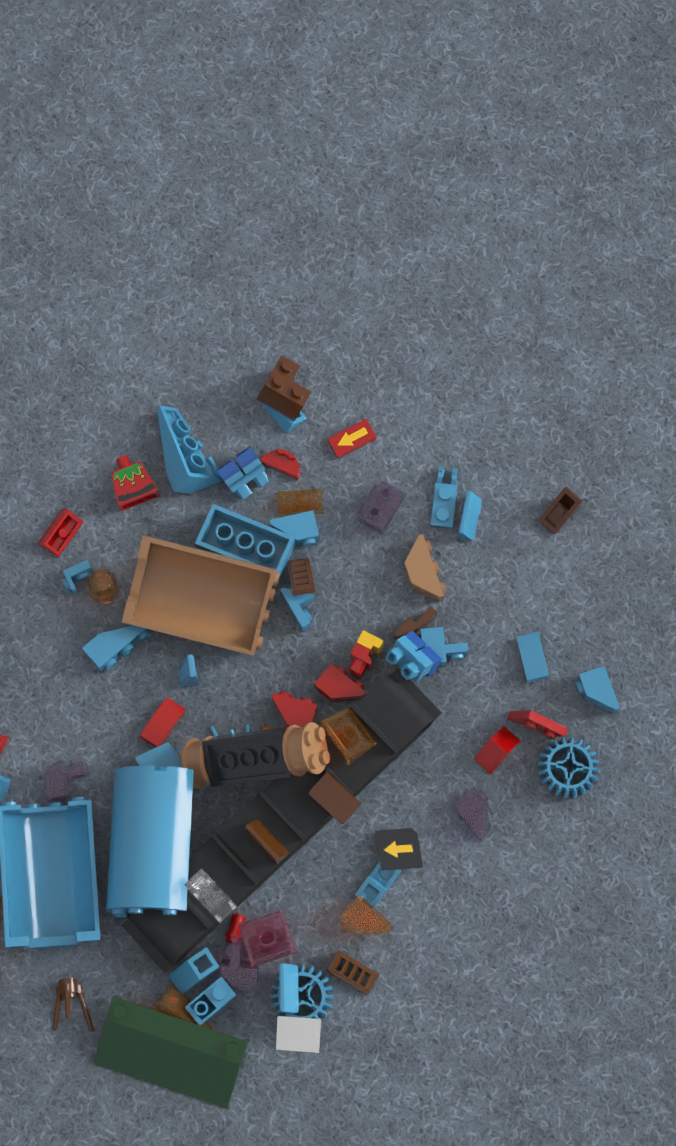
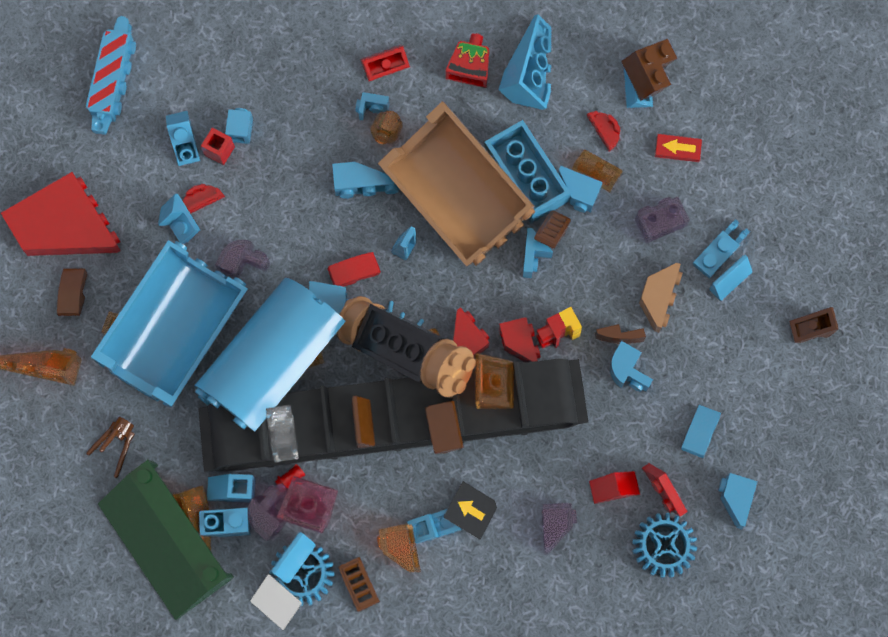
camera: 35 degrees right, 0 degrees up
hips [216,446,269,500] -> none
dark azure hips [385,631,442,682] -> none

